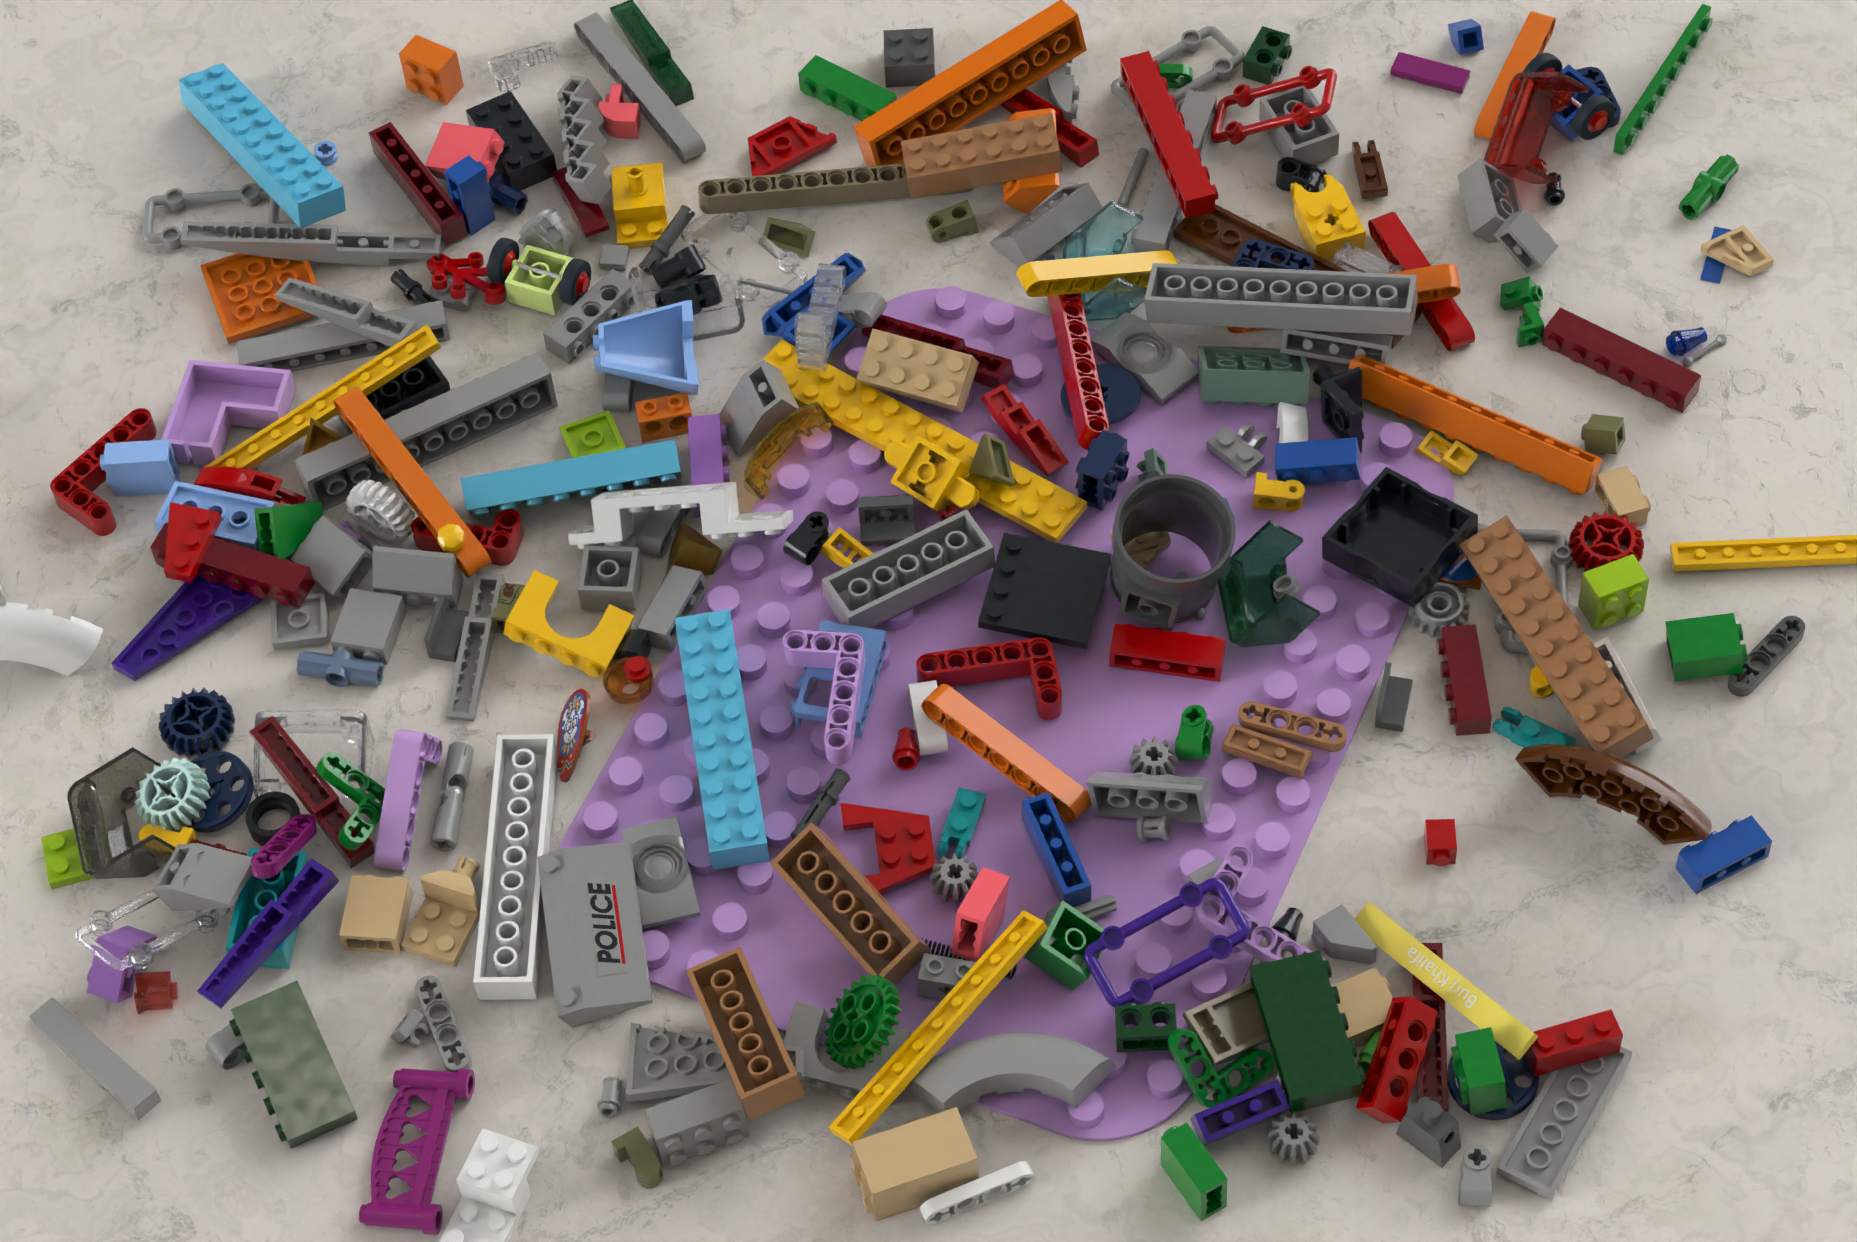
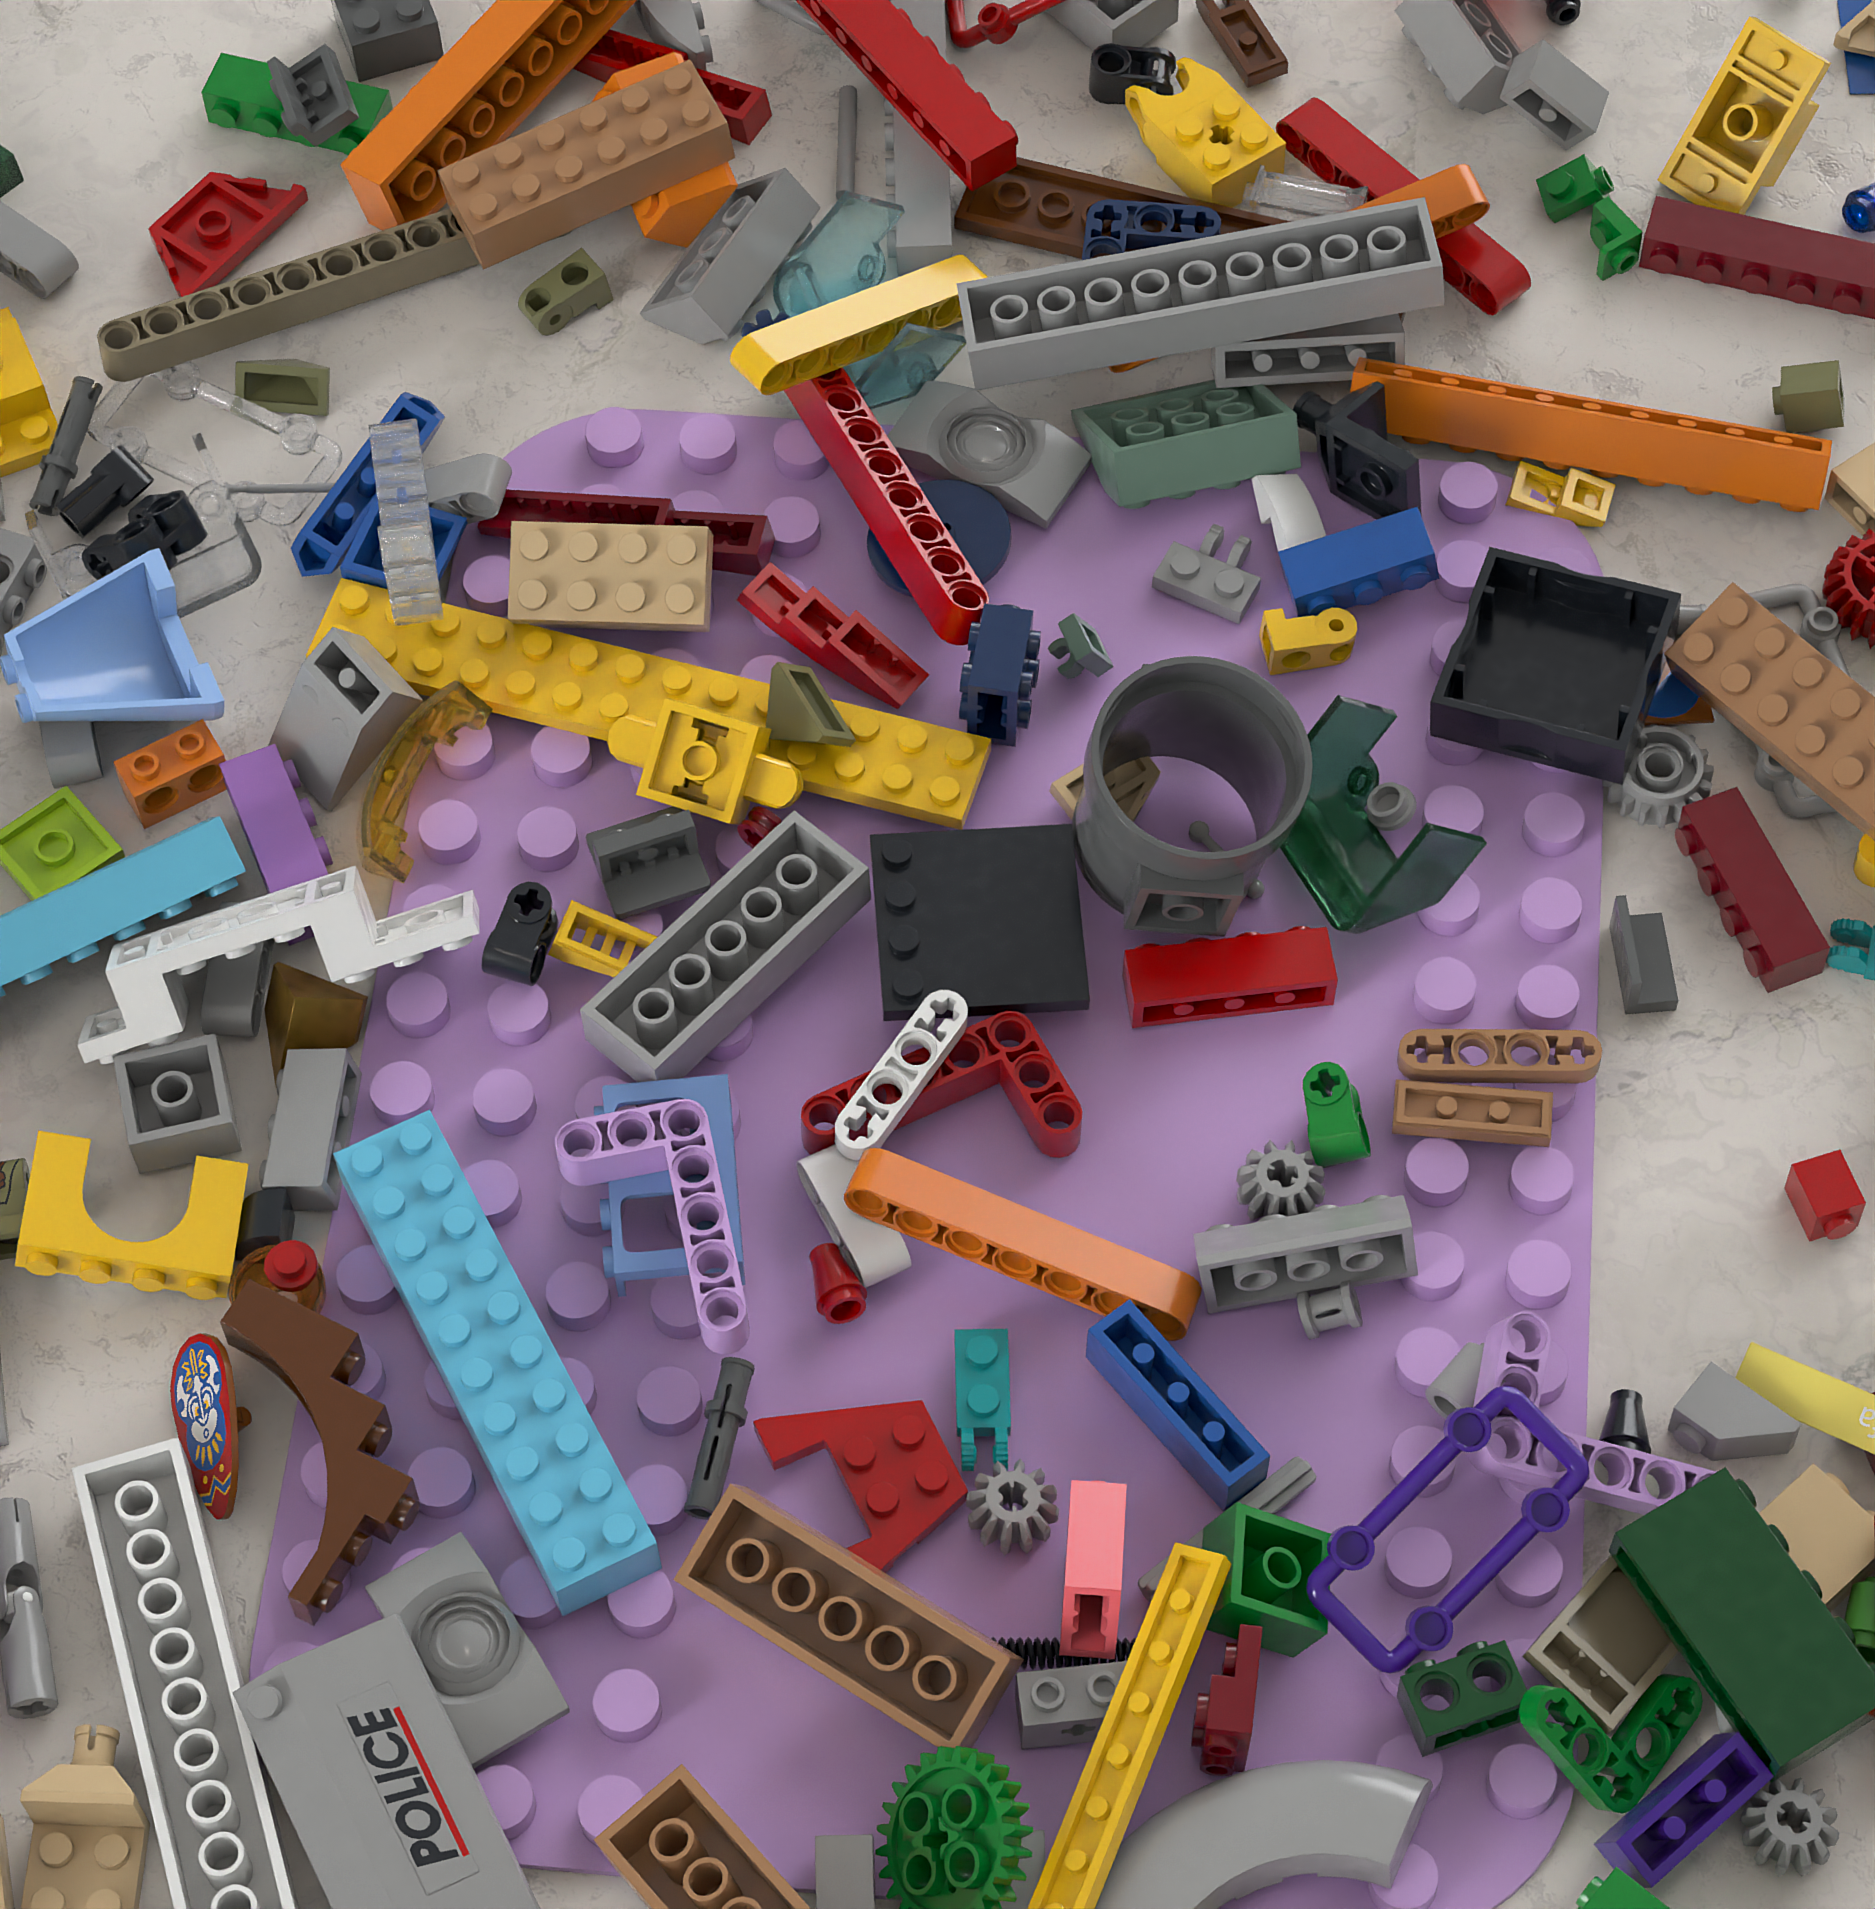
camera: 20 degrees left, 5 degrees up
none -> reddish brown arch [220,1279,420,1626]
none -> dark grey bracket [267,44,359,147]
none -> white beam [835,990,968,1160]
none -> dark red plate [1191,1624,1263,1776]
none -> yellow brick [1657,16,1831,215]

